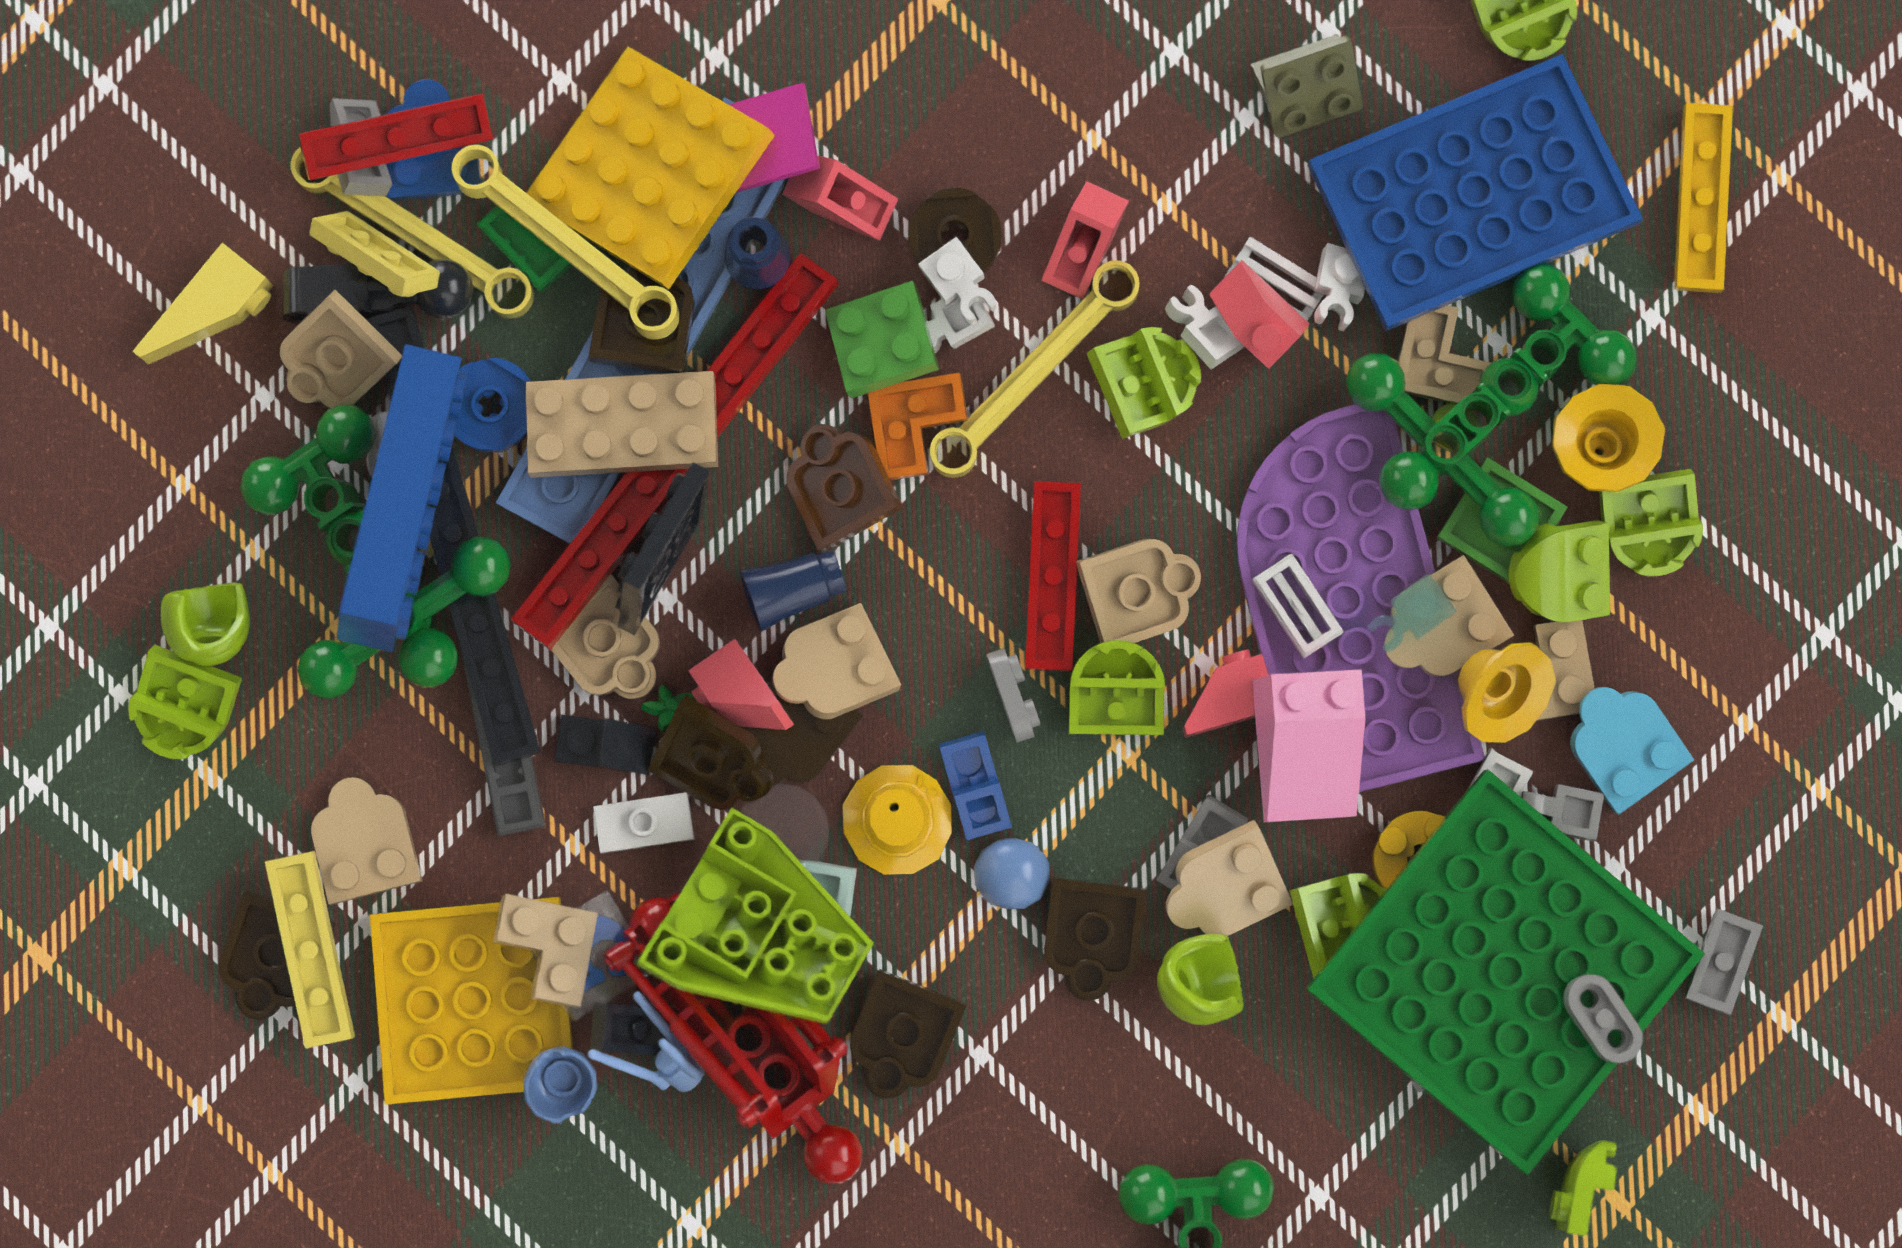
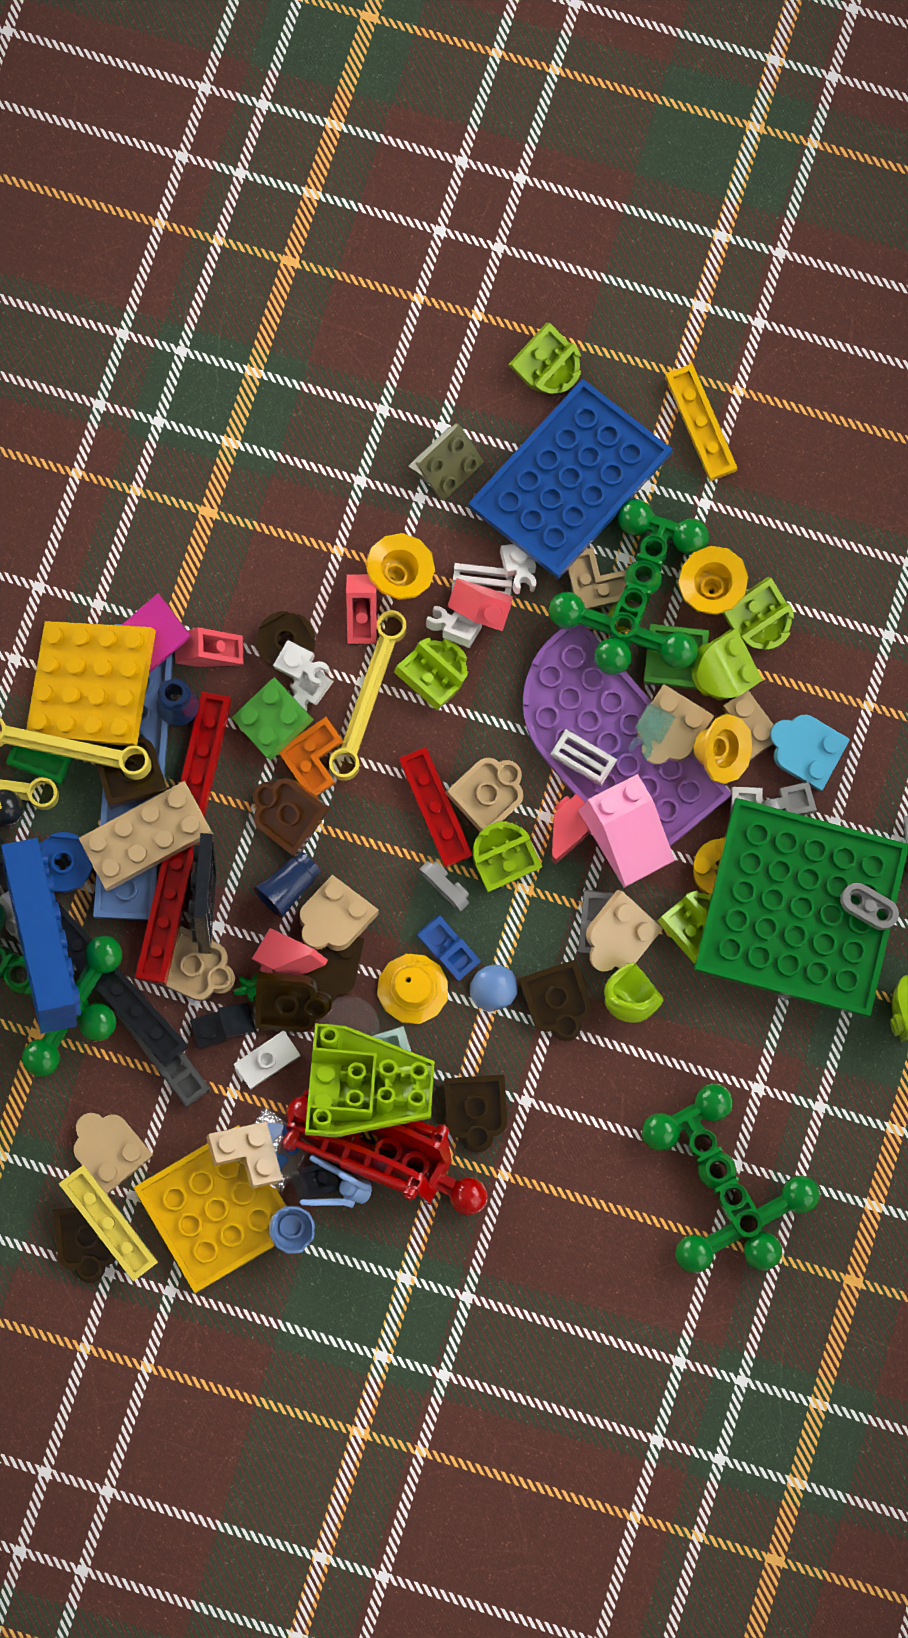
camera: 30 degrees left, 5 degrees down
none -> yellow hat [365,533,435,600]

